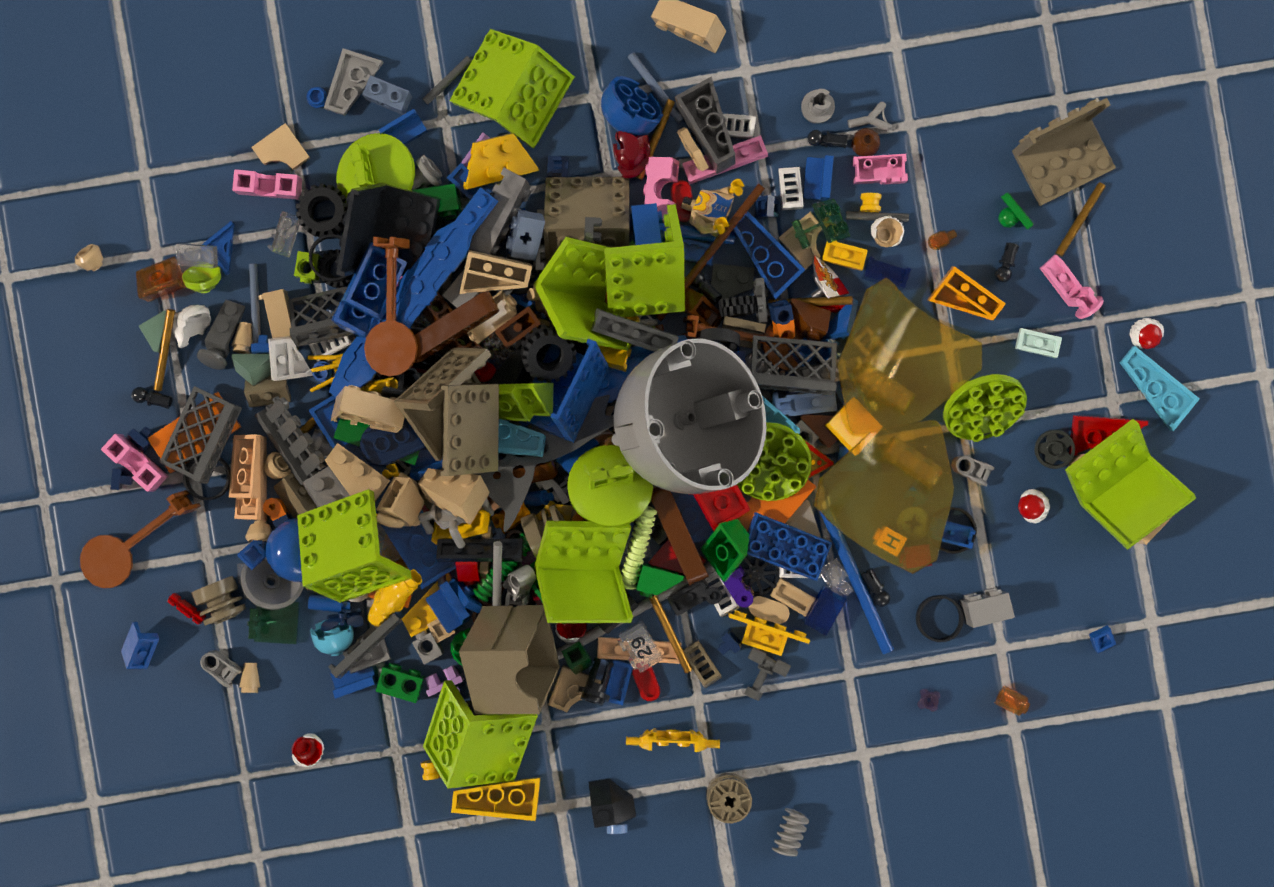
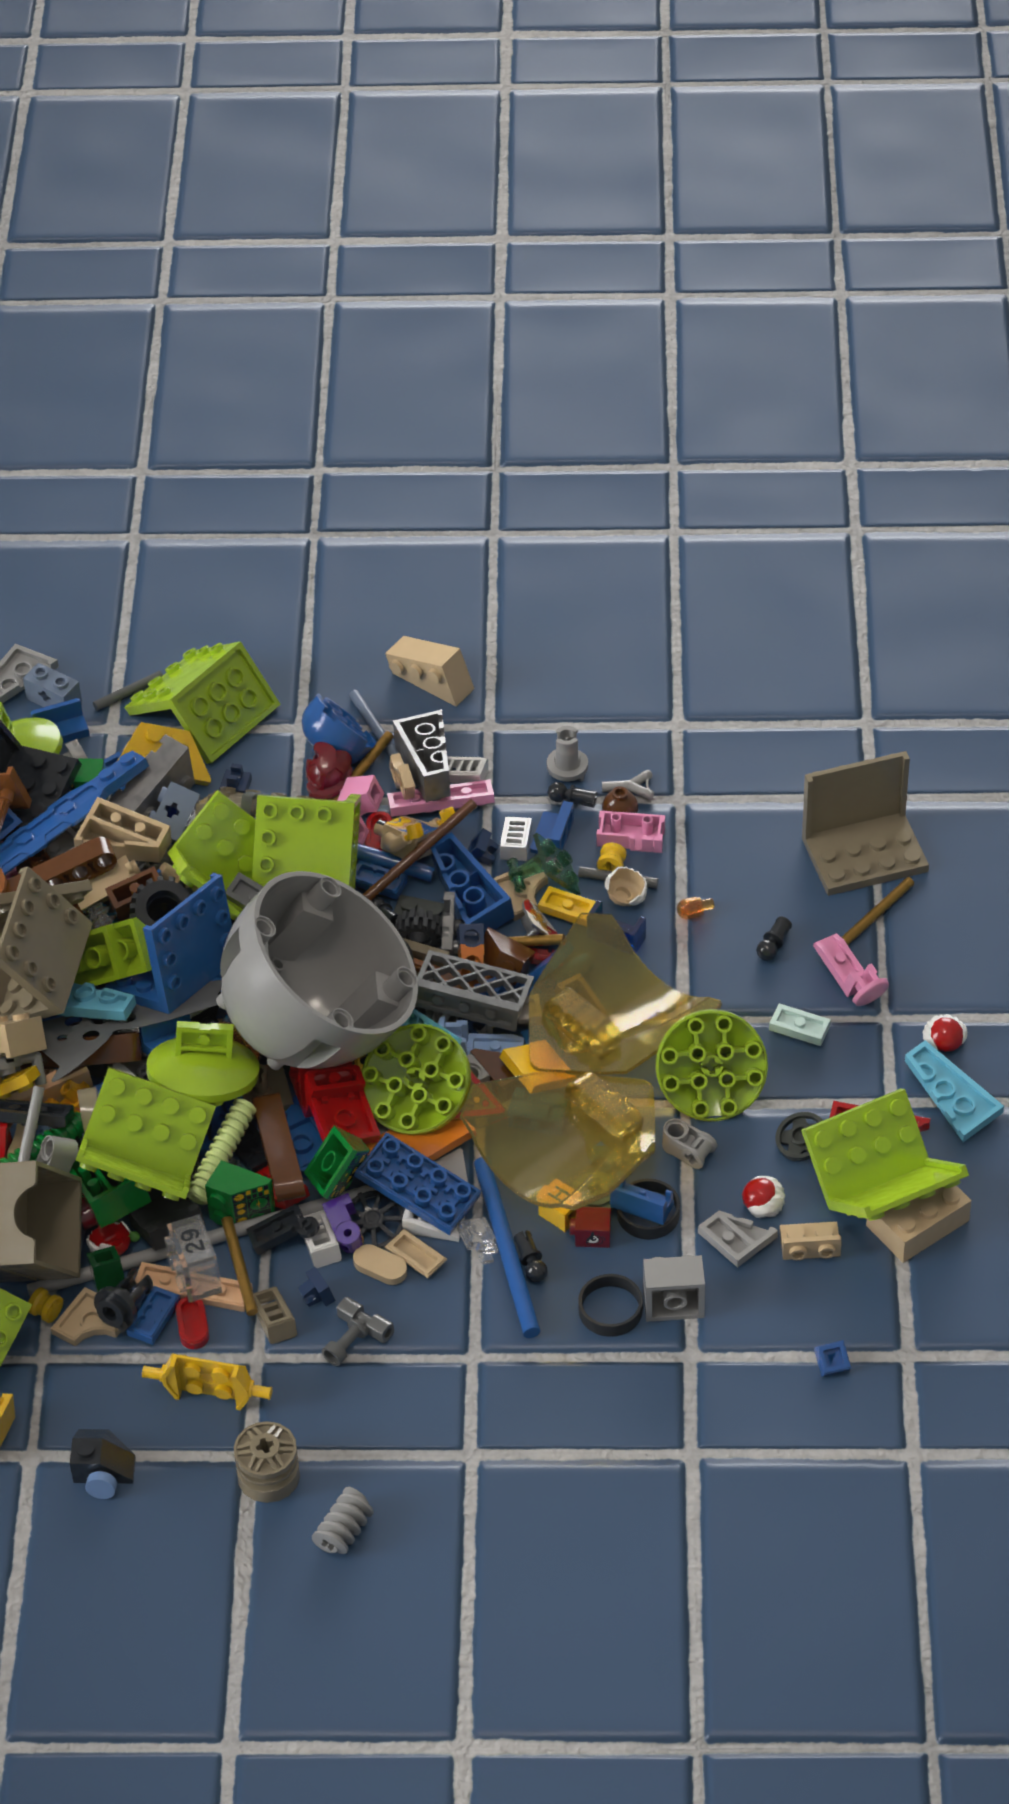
camera: 15 degrees right, 40 degrees down
yellow bracket [728,610,810,656] -> none
clear blue panel [802,586,847,636] -> none
clear purple plate [917,689,940,712] -> none
light orange wedge [927,266,1006,321] -> none
clear orange brick [995,686,1030,716] -> none
green tile [998,192,1034,230] -> none
none -> light grey wing [698,1211,778,1268]
none -> tan bracket [779,1222,841,1260]

